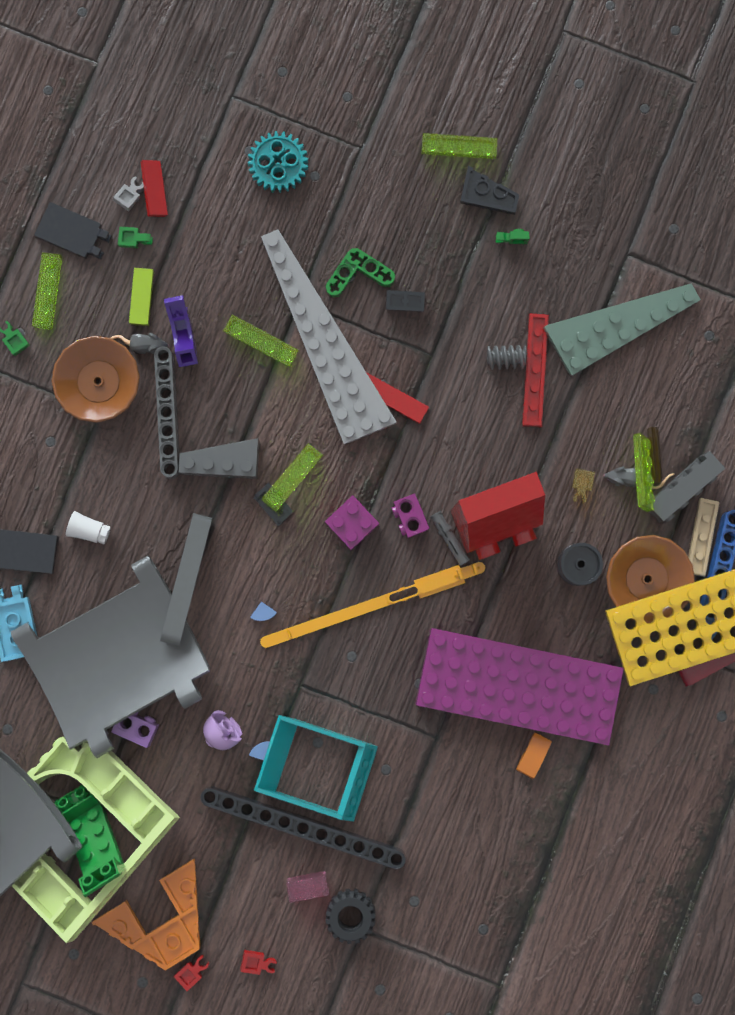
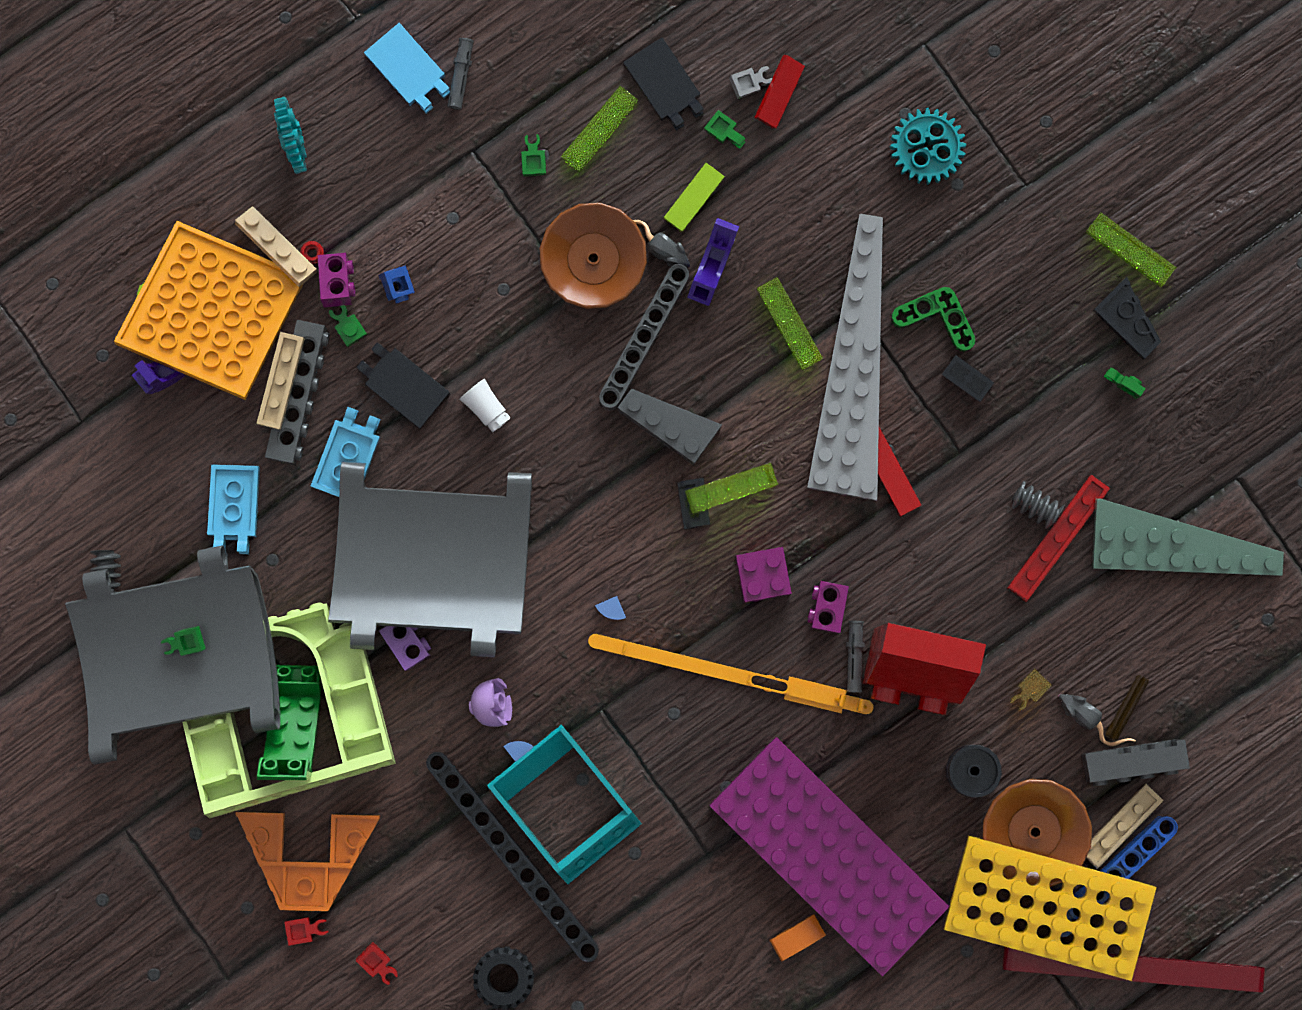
camera: 30 degrees right, 0 degrees up
dark grey beam [160,513,212,646] -> none
clear pink brick [286,871,329,903] -> none
clear neon green plate [633,433,655,512] -> none

